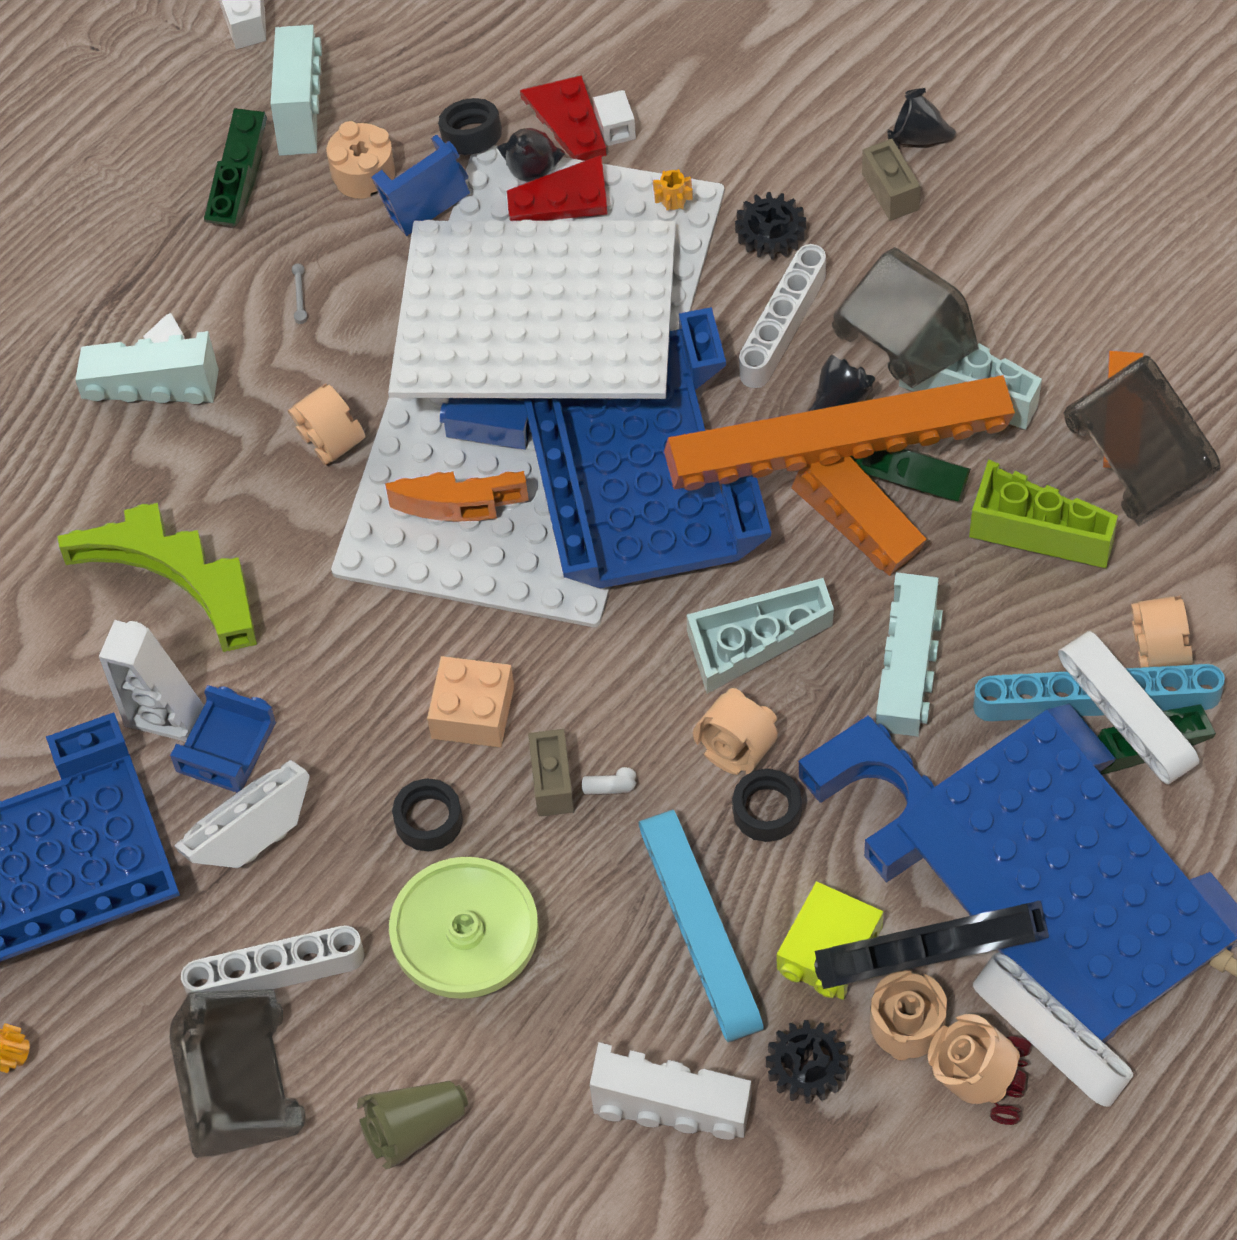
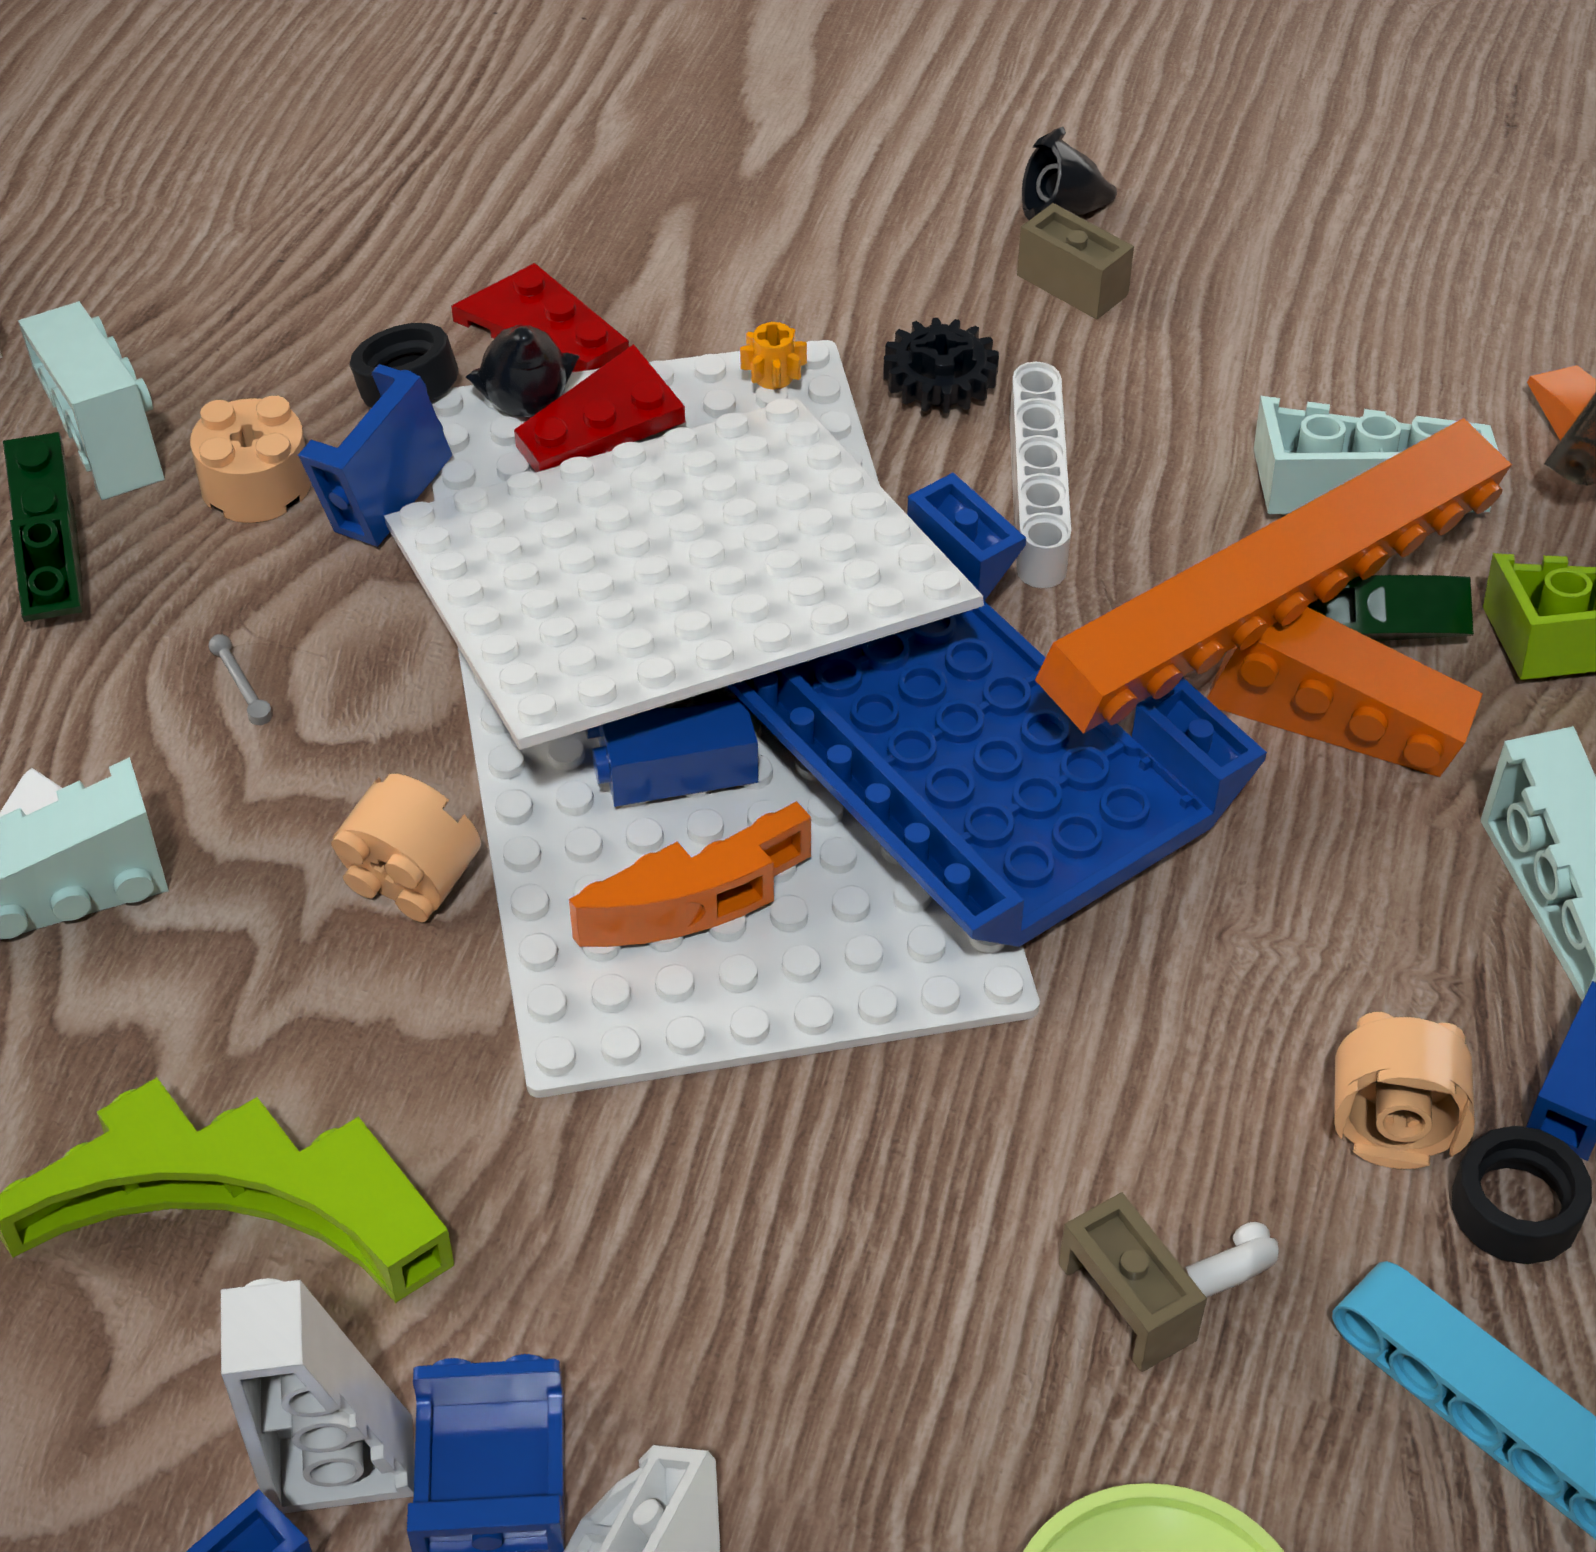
camera: 30 degrees left, 10 degrees down
black tyre [392,778,463,852] -> none
light nougat brick [427,656,514,748] -> none
white panel [593,90,636,146] -> none
light aqua wedge [687,578,834,694] -> none
black hat [808,355,875,411] -> none
clear smoke windscreen [832,247,979,388] -> none

